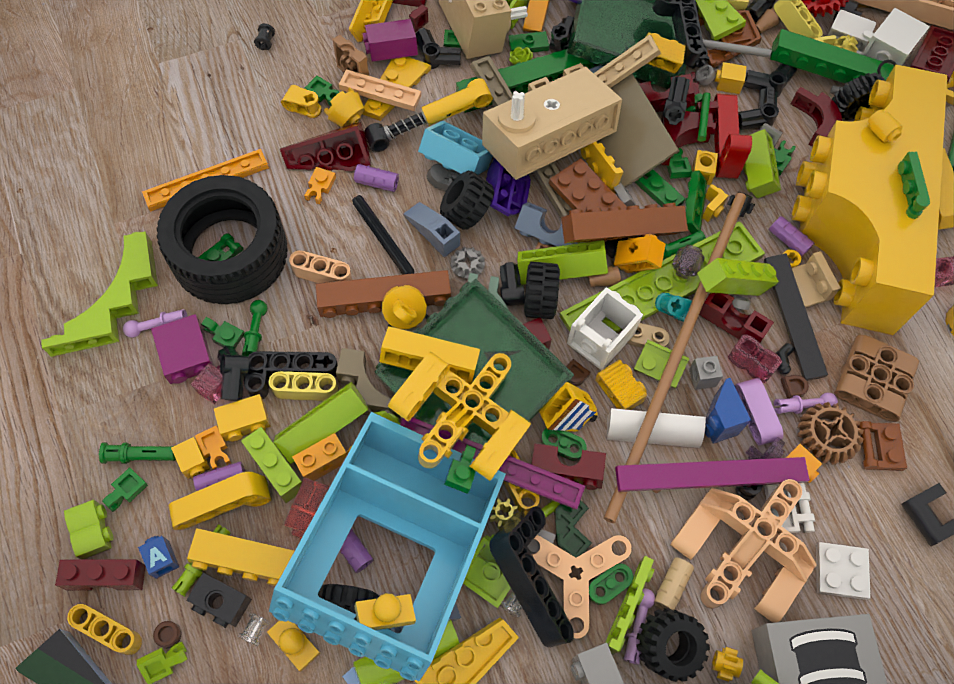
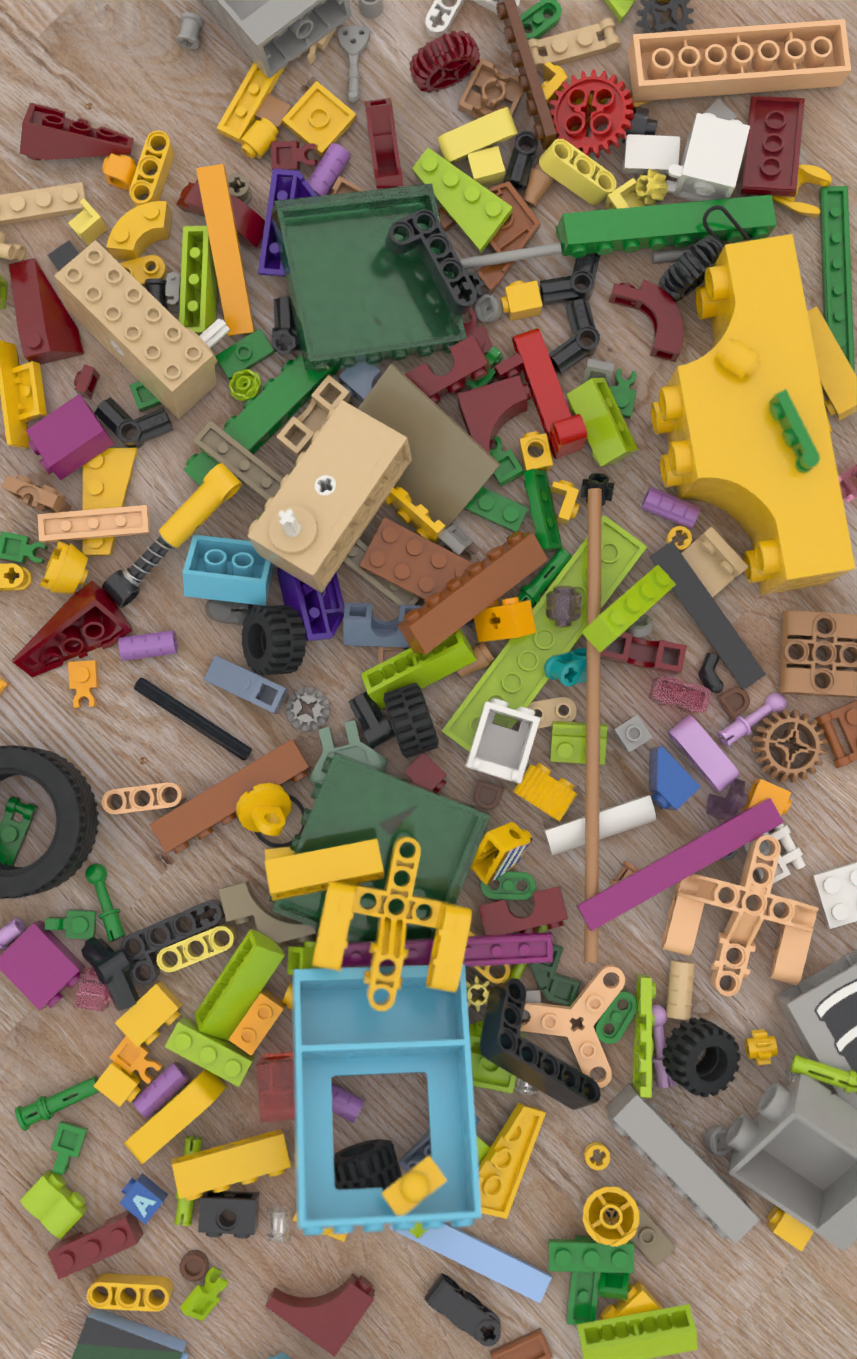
camera: 20 degrees left, 20 degrees up
green plate [444,445,476,494] -> none
tan plate [594,35,661,88] -> none
yellow brick [646,32,685,74] -> none
black piece [662,76,690,125] -> none
green bar [698,92,711,142] -> none

